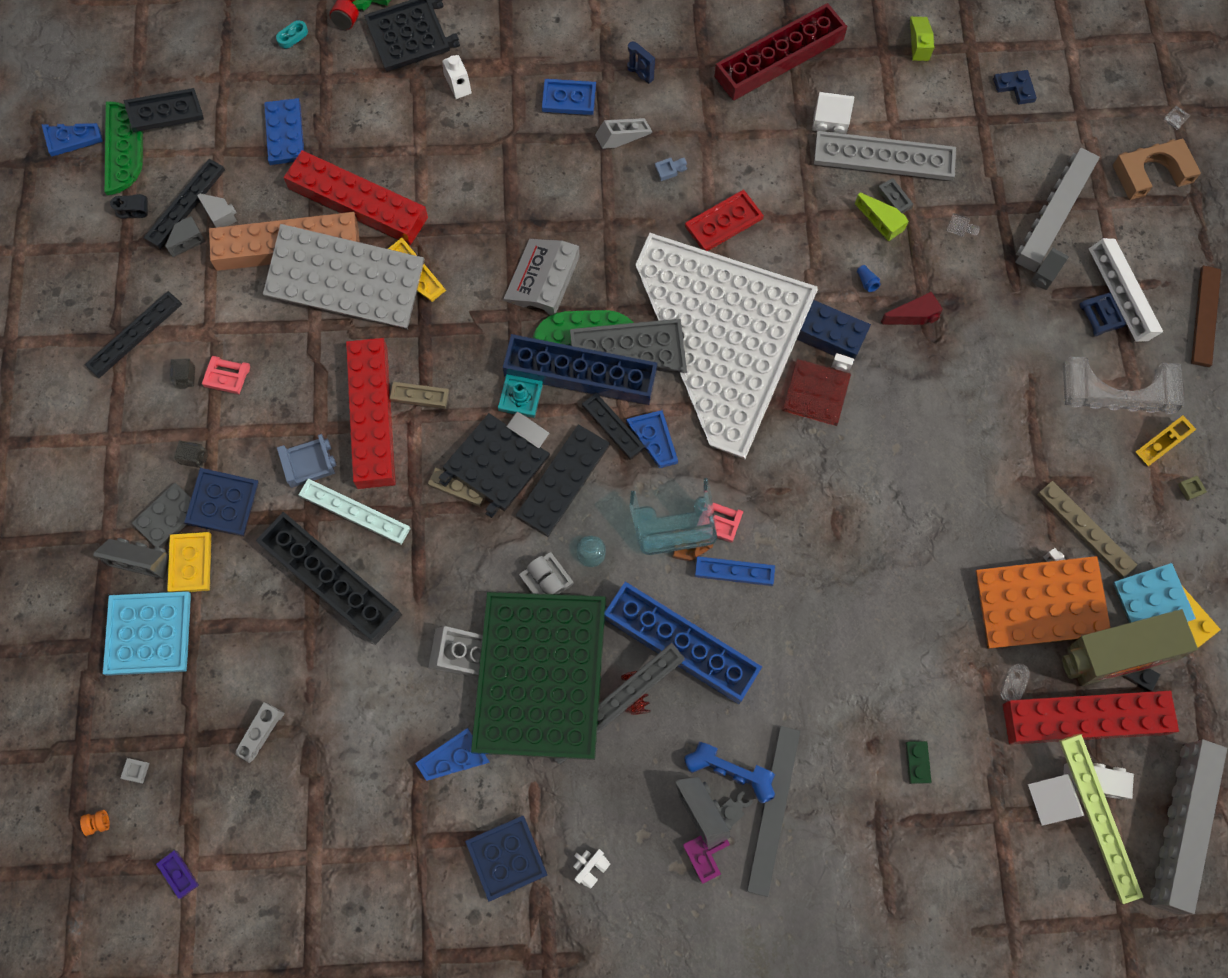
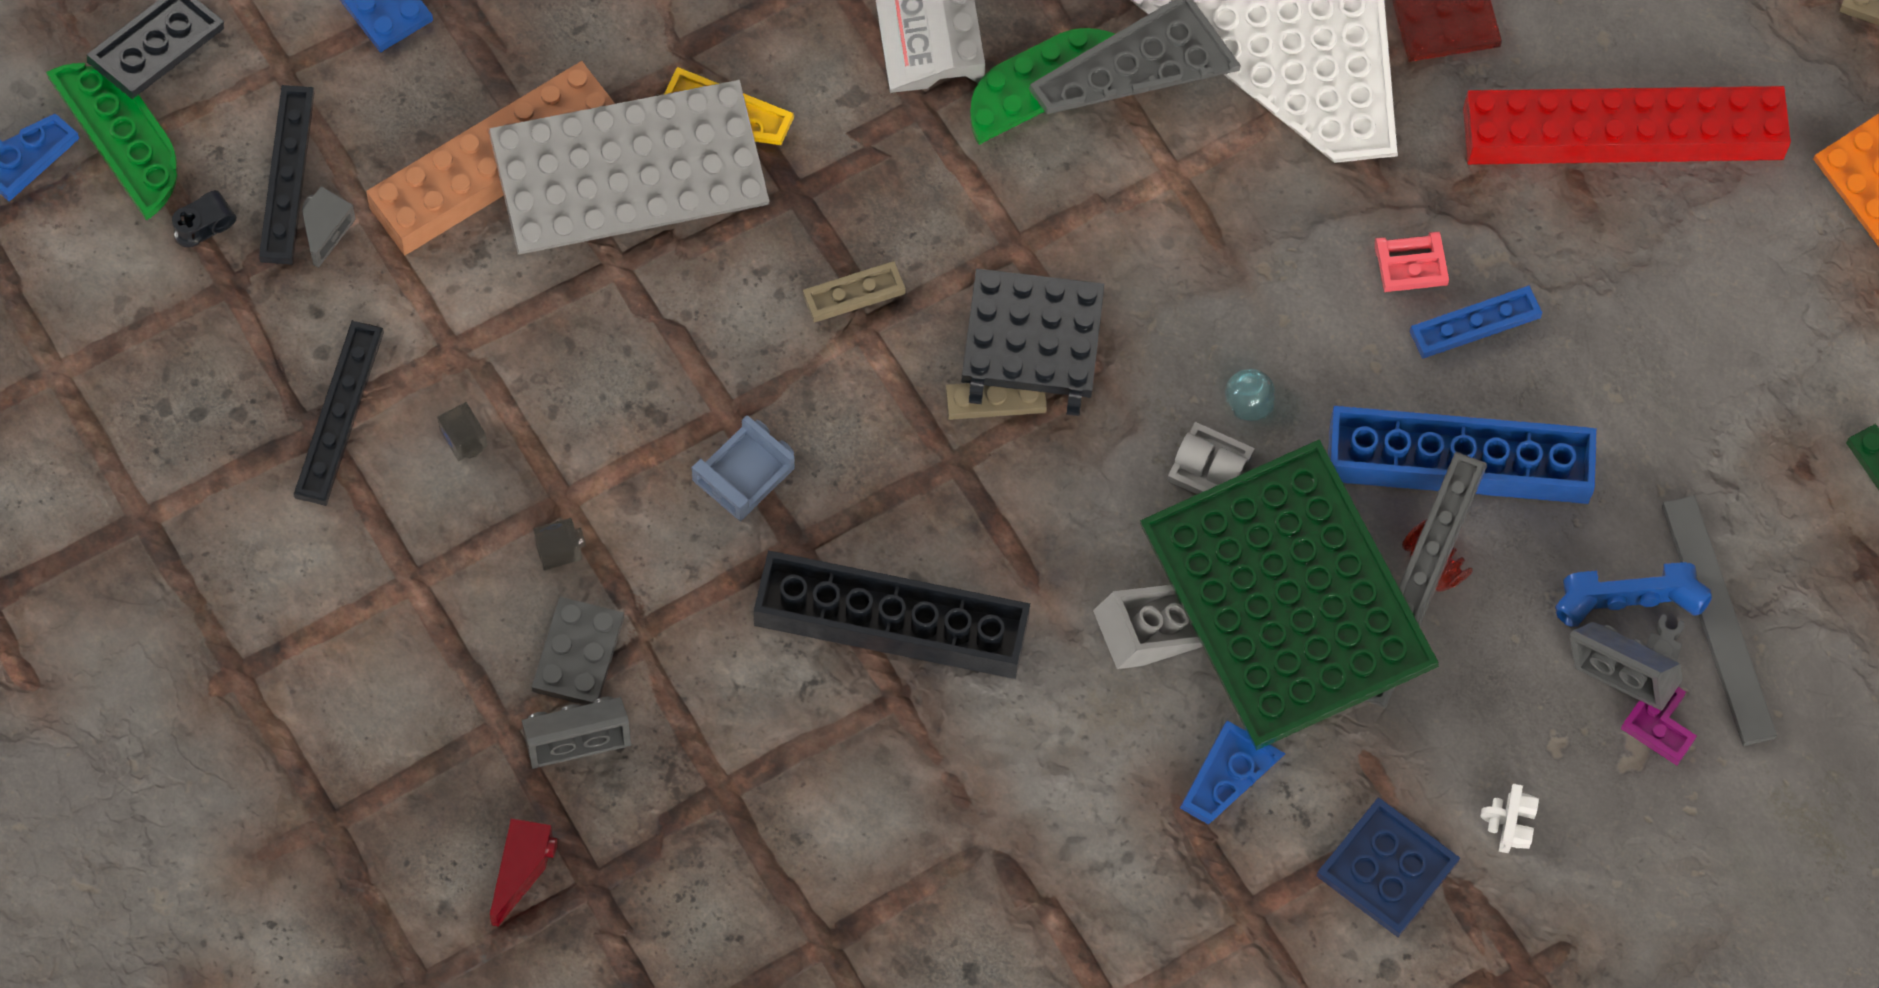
camera: 30 degrees left, 5 degrees down
medium azure plate [103,591,191,675] -> none
yellow plate [168,532,211,592] -> none
dark blue plate [184,468,259,537] -> none
light grey slope [197,194,237,228] -> none
coral plate [202,356,250,395] -> none
light grey leg [235,702,285,763] -> none
red brick [283,150,428,246] -> none
light aqua plate [299,479,411,545] -> none
red brick [346,338,396,489] -> none
teal plate [498,374,543,418] -> none
dark blue brick [503,334,658,405] -> none
light grey slope [506,412,550,448] -> none
black plate [516,424,610,537] -> none
black plate [582,393,645,460] -> none
blue wing [626,410,678,468] -> none
clear light blue windscreen [629,478,717,555] -> none
dark orange slope [672,538,713,561] -> none
none -> dark red slope [489,818,557,927]
none -> red brick [1463,86,1791,165]

